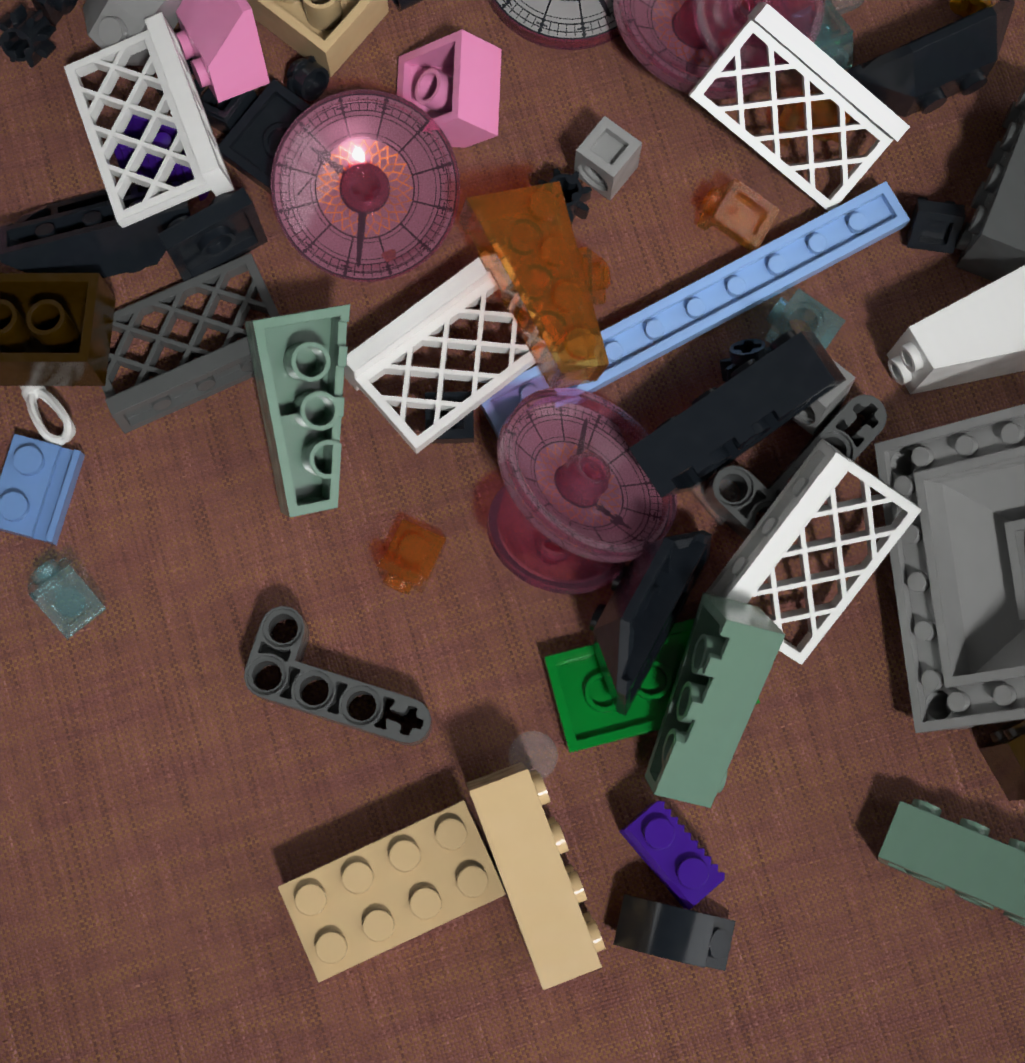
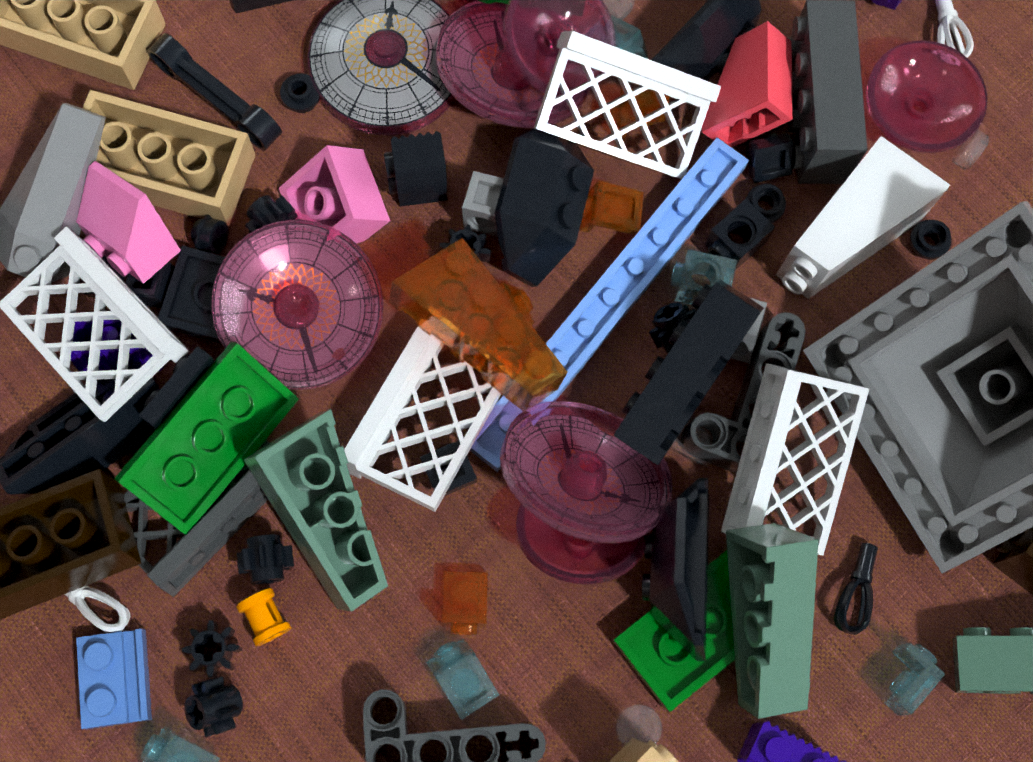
camera: 25 degrees left, 5 degrees down
none -> green plate [114,341,299,535]
none -> black gear [182,620,242,678]
none -> black gear [184,676,243,737]
none -> light orange bush [236,588,292,647]
none -> black gear [237,534,294,585]
none -> black gear [245,195,298,236]
none -> black brick [384,131,448,207]
none -> clear light blue bracket [427,639,499,720]
none -> black wedge [494,124,594,287]
none -> coral slope [702,21,793,148]
none -> black brick [705,199,775,272]
none -> black plate [746,184,786,223]
none -> black piece [834,543,878,635]
none -> clear light blue bracket [885,643,945,716]

